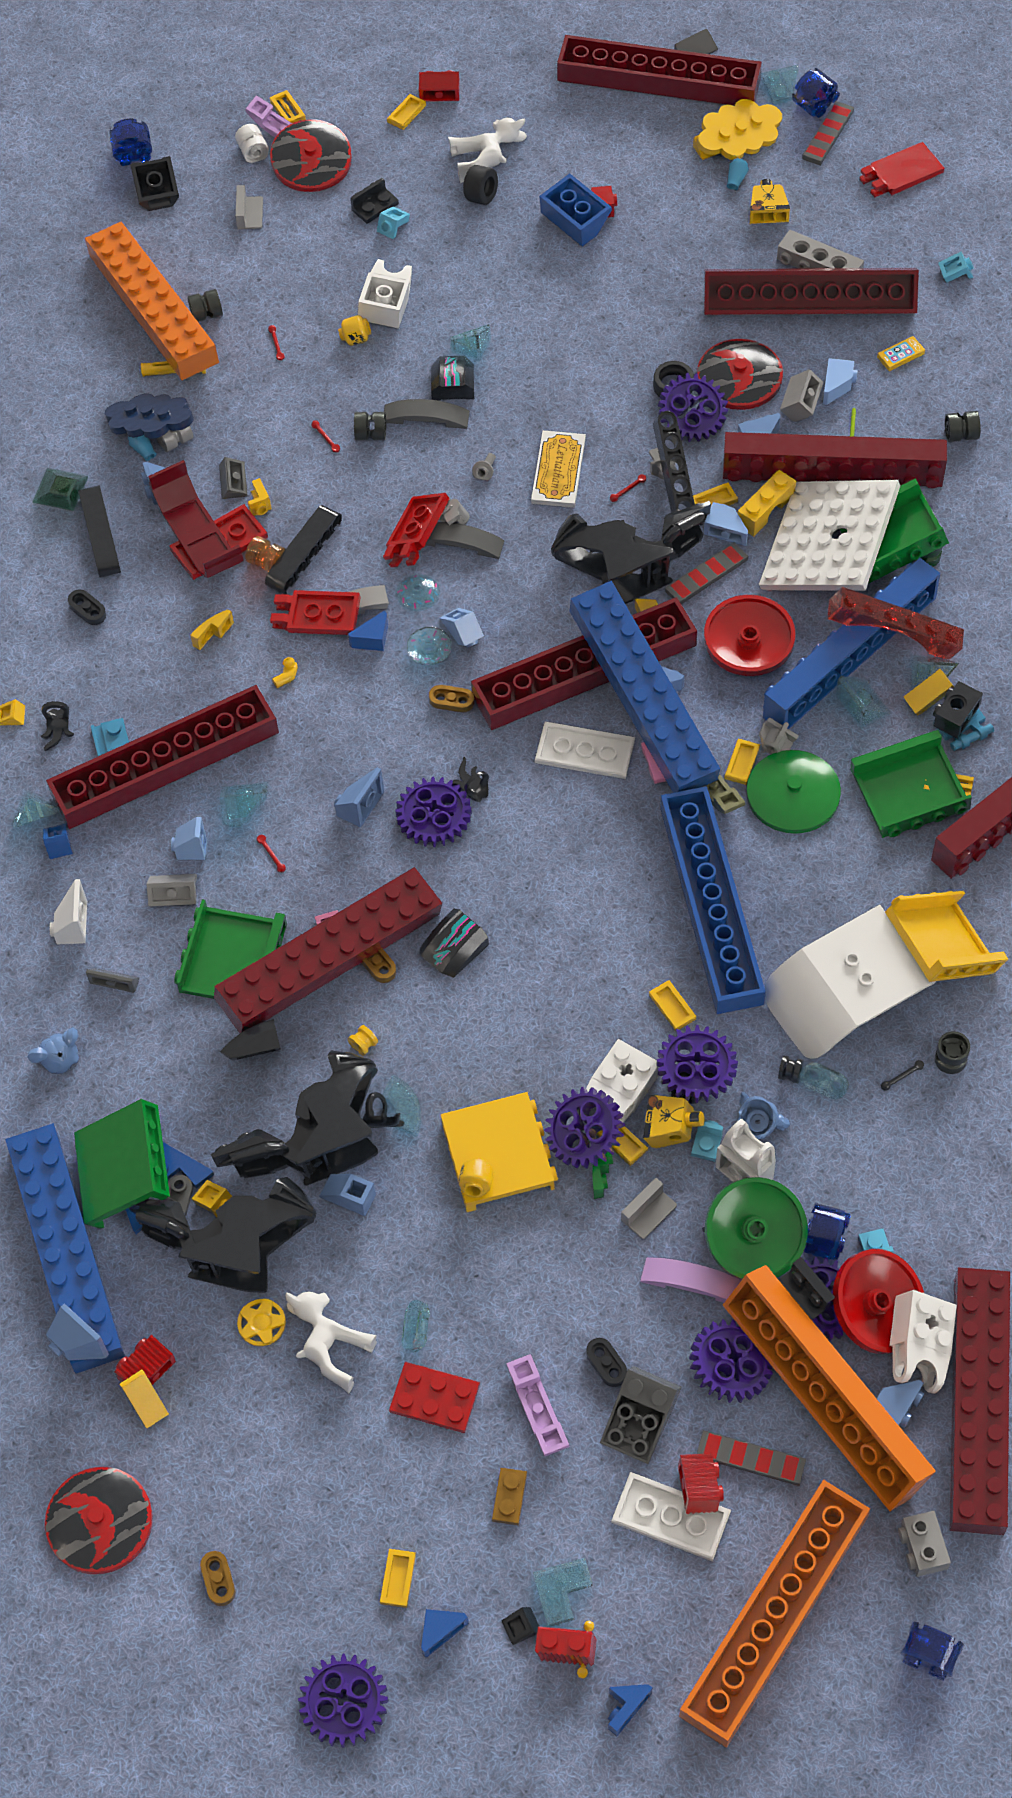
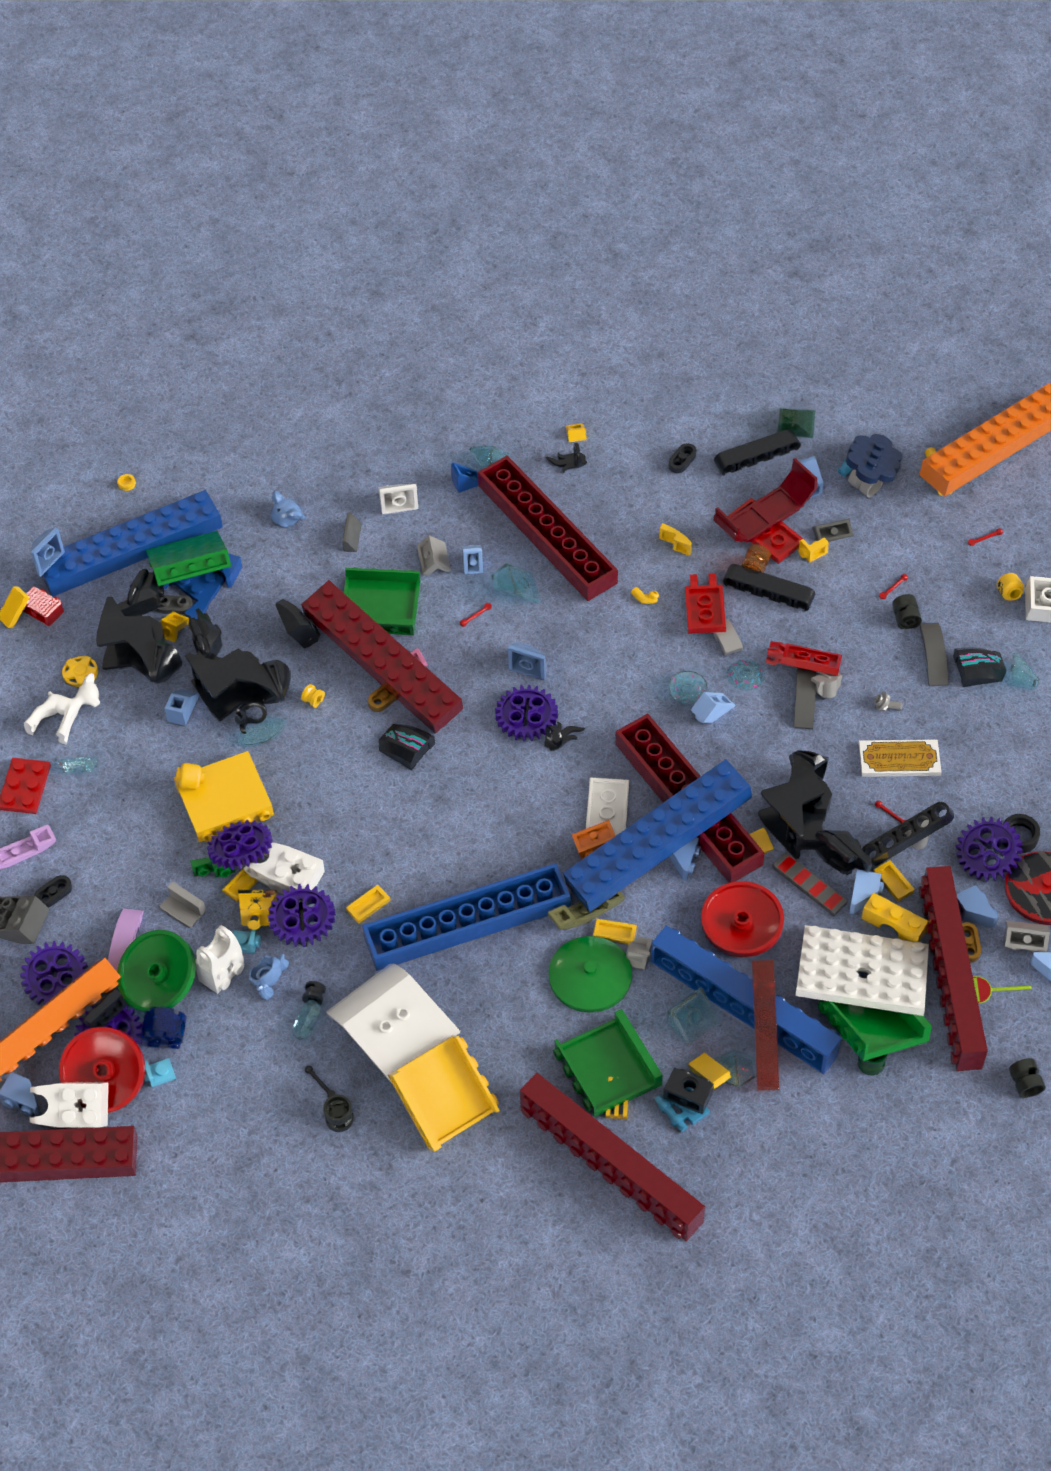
camera: 80 degrees right, 5 degrees down
dark azure plate [91,718,129,756] -> none
pearl dark grey wheel [187,289,223,322] -> none
blue slope [348,610,388,651] -> none
pearl gold plate [429,685,474,712] -> none
none -> orange bracket [572,820,615,860]

